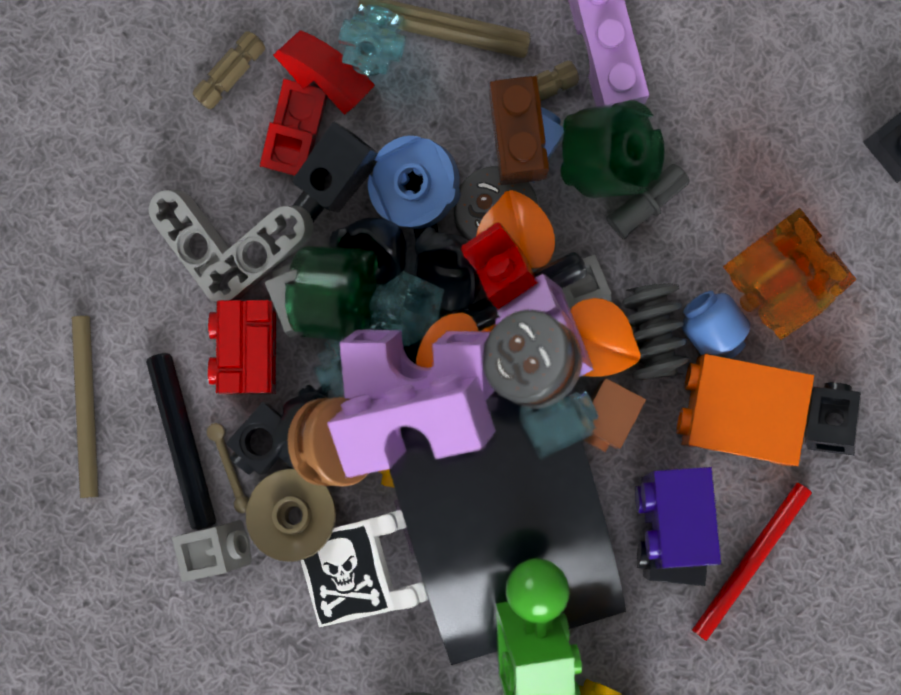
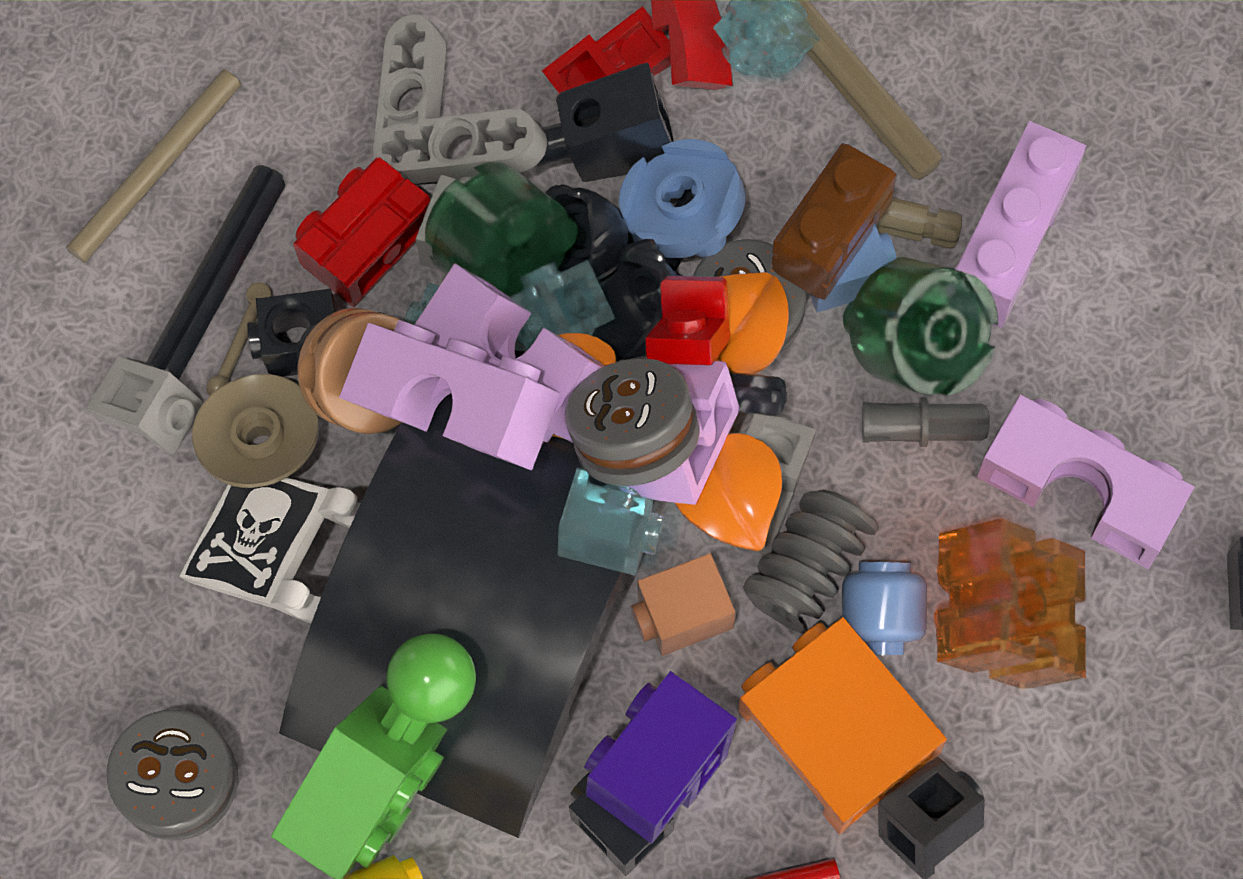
camera: 45 degrees right, 15 degrees down
none -> lavender arch [977,394,1195,569]

